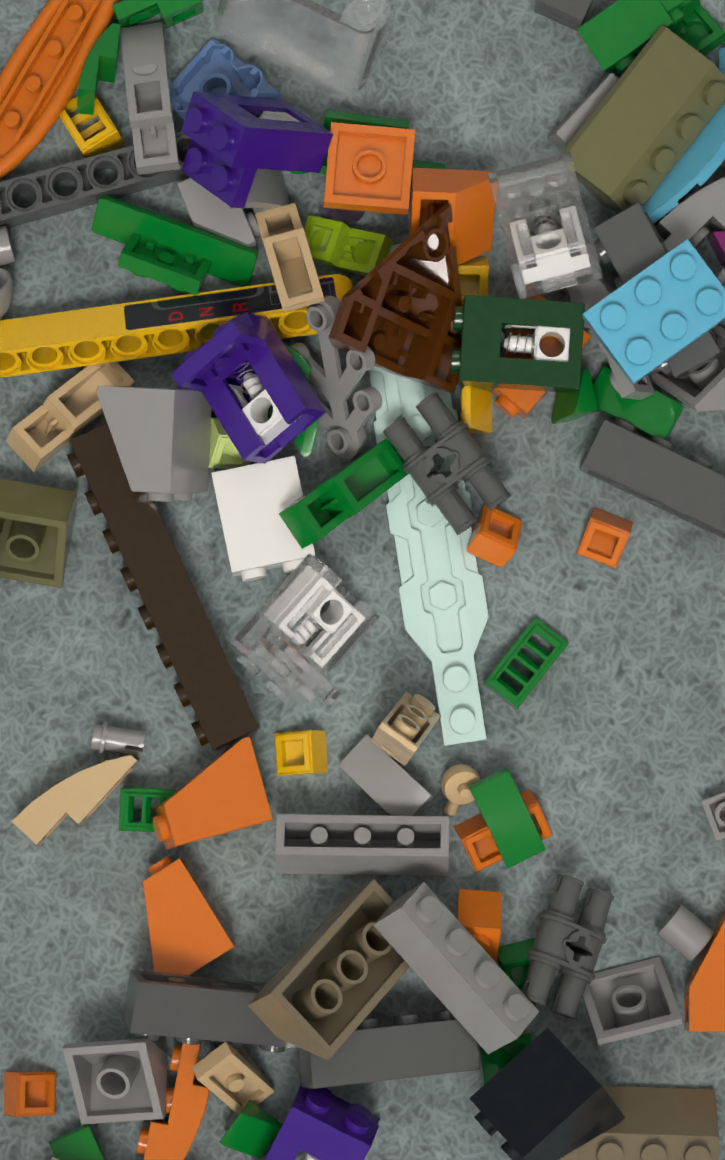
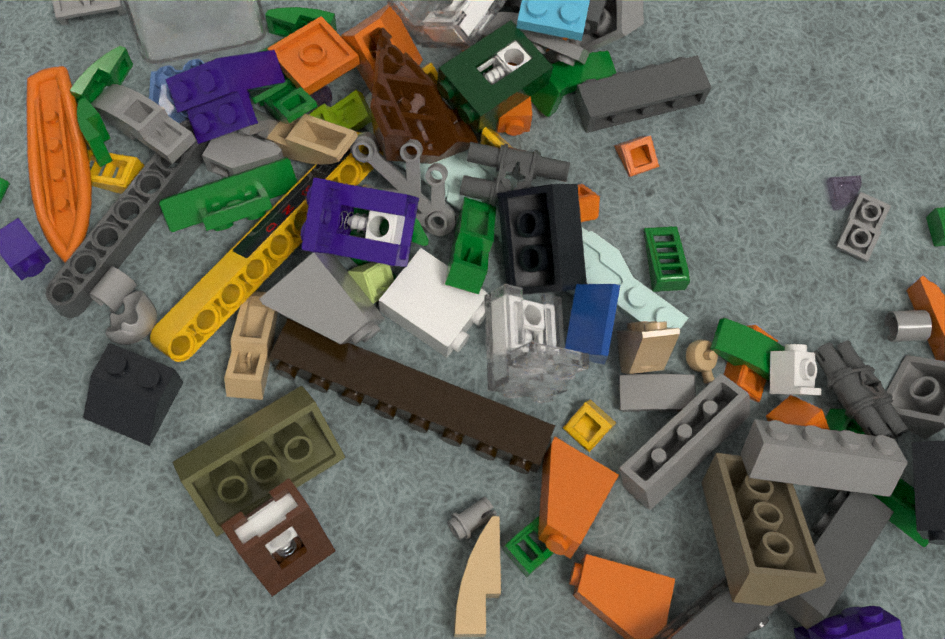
camera: 45 degrees left, 15 degrees down
none -> green slope [263,84,318,124]
none -> green slope [265,7,337,37]
none -> black slope [497,184,587,296]
none -> blue slope [564,284,620,365]
none -> white brick [770,344,821,395]

